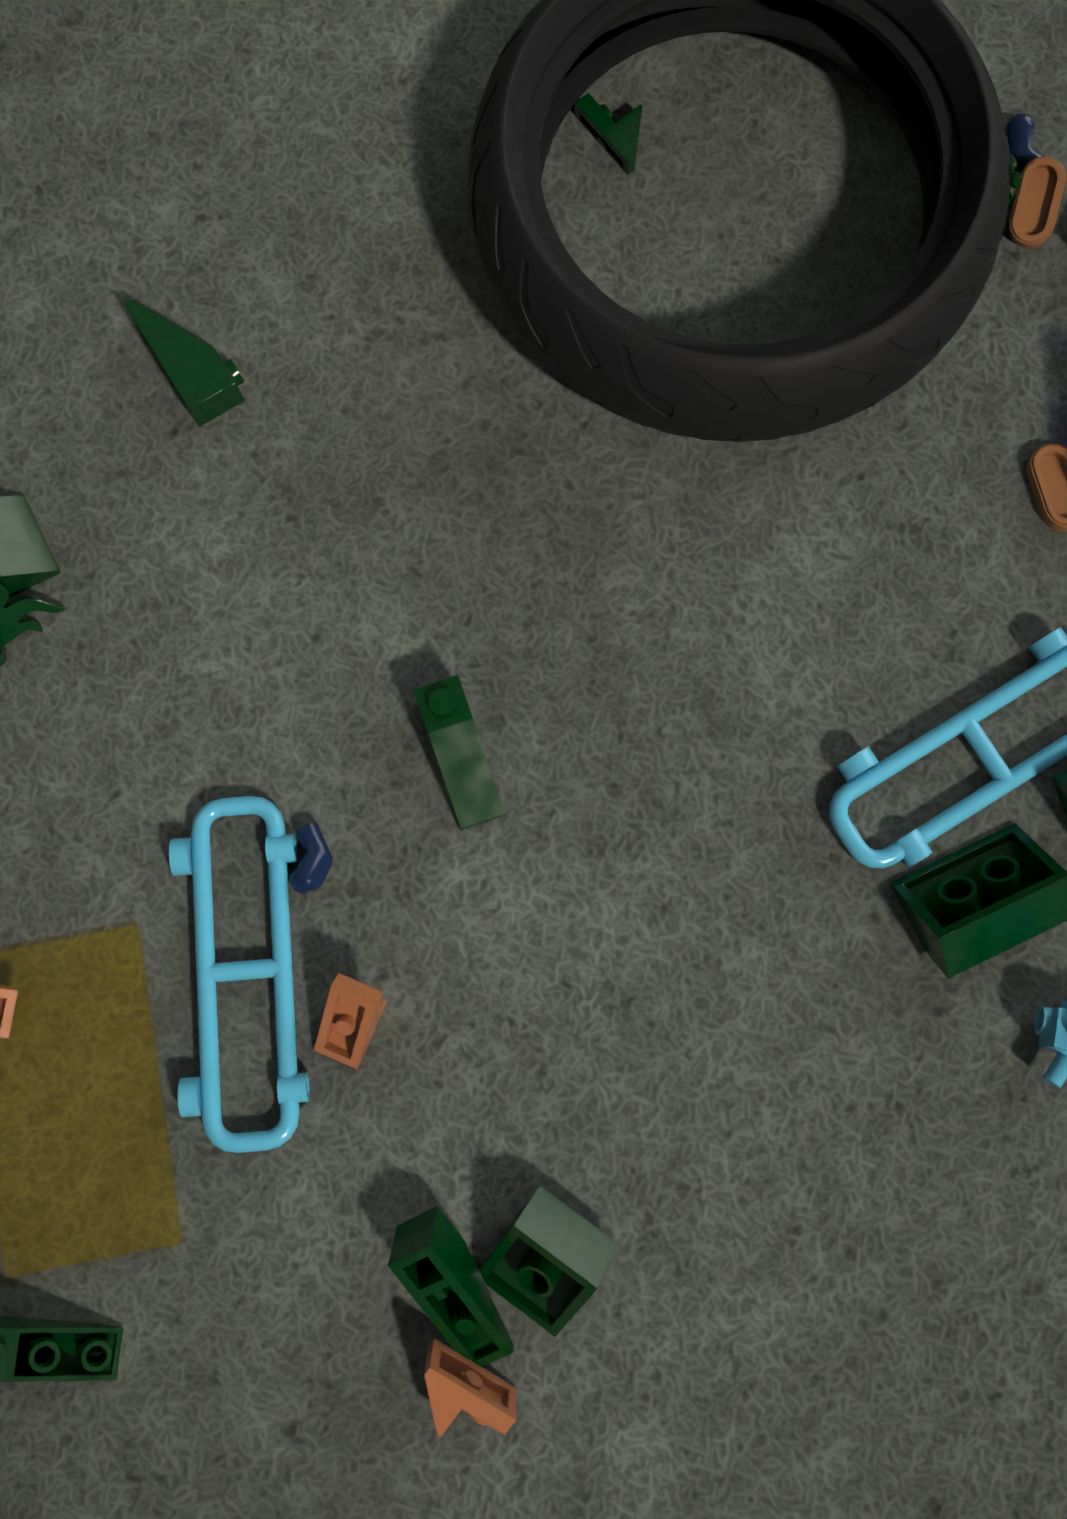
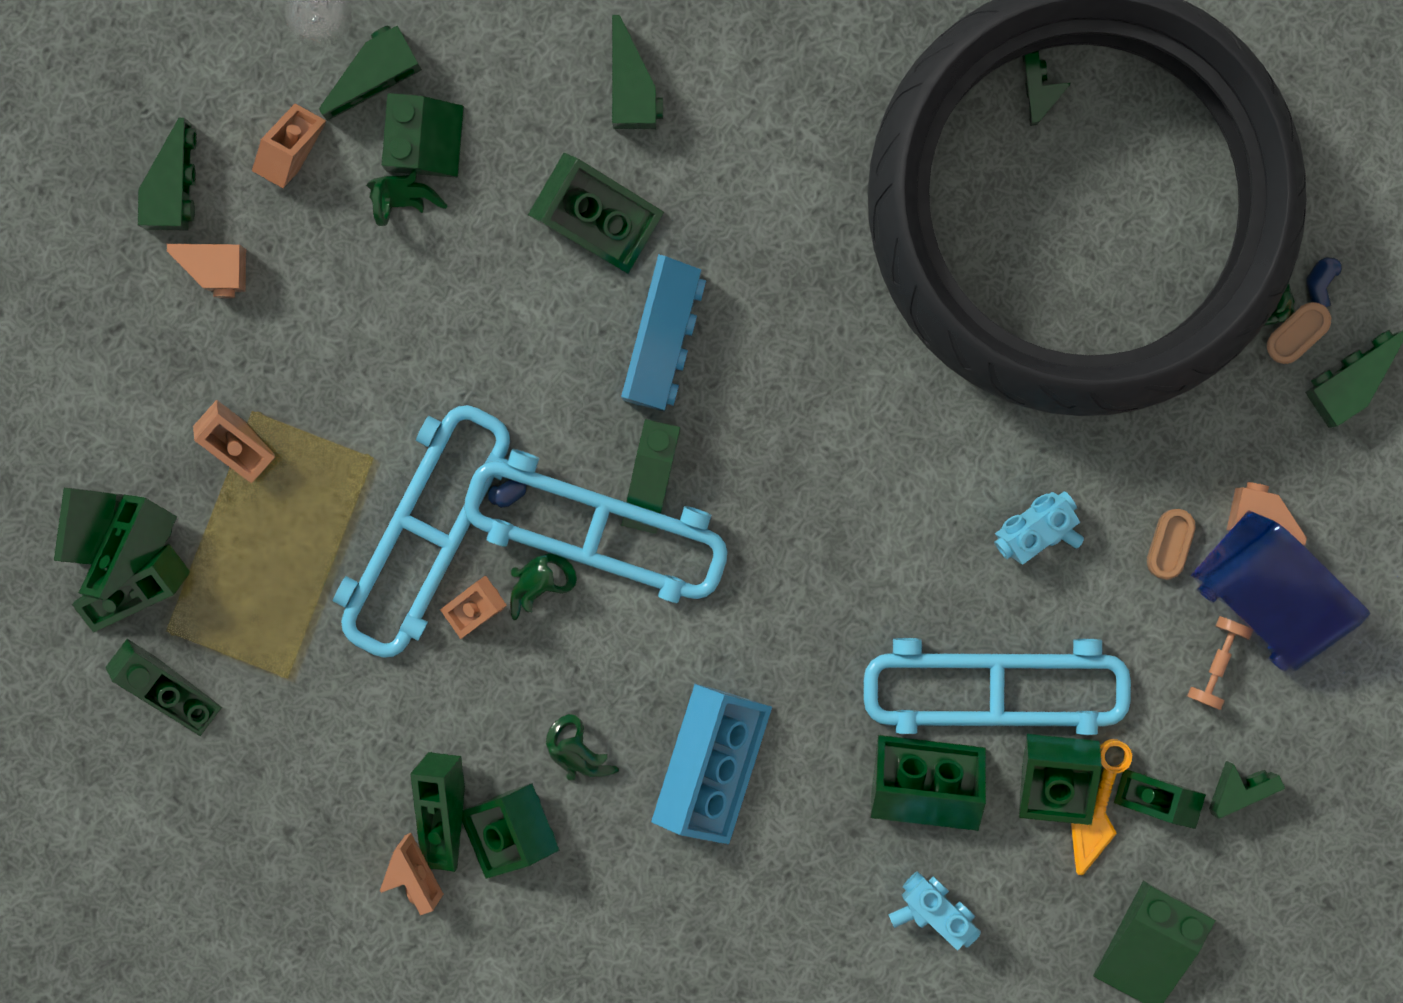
camera: 25 degrees right, 10 degrees up
none -> medium azure bar [464,449,728,603]
none -> dark green piece [510,553,577,620]
none -> dark green slope [528,153,664,274]
none -> dark green piece [546,714,619,780]
none -> dark azure slope [621,254,706,412]
none -> dark azure slope [651,684,772,844]
none -> medium azure brick [994,491,1084,565]

